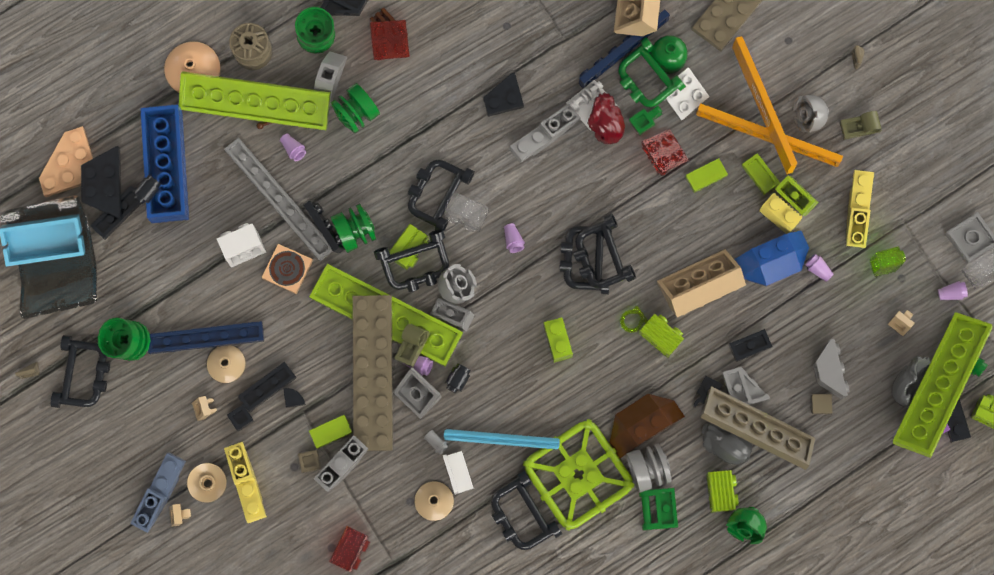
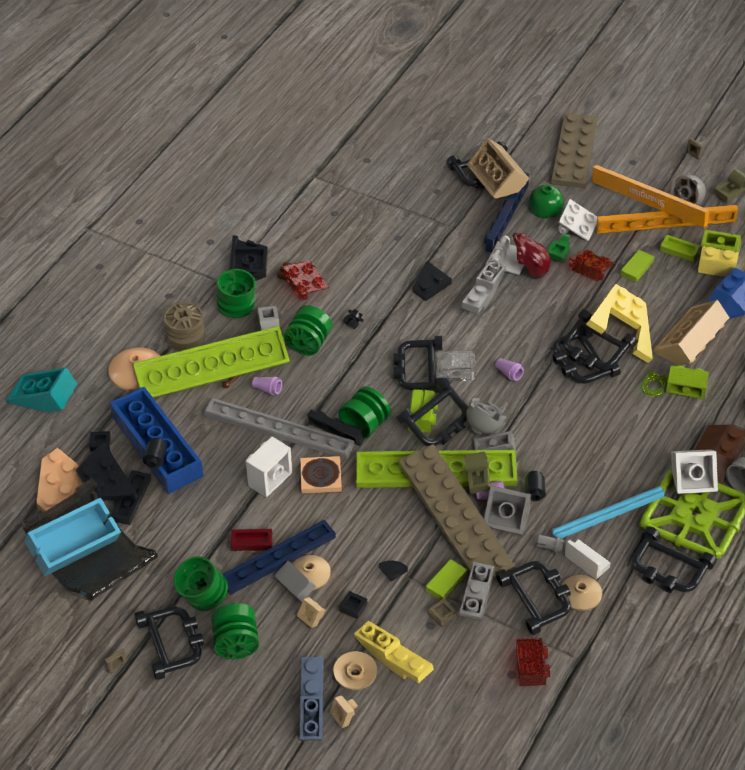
camera: 30 degrees left, 30 degrees down
black plate [238,361,297,412] -> none
lime brick [543,317,573,363] -> none
green bar [618,37,686,107] -> none
none -> teal slope [6,367,78,412]
none -> black plate [89,431,111,452]
none -> green wheel [211,603,259,659]
none -> dark red tile [231,529,273,551]
none -> light grey slope [274,561,316,602]
none -> black plate [343,309,364,329]
none -> black bar [496,561,571,636]
none -> light yellow wing [586,284,653,363]
none -> white slope [671,449,718,494]

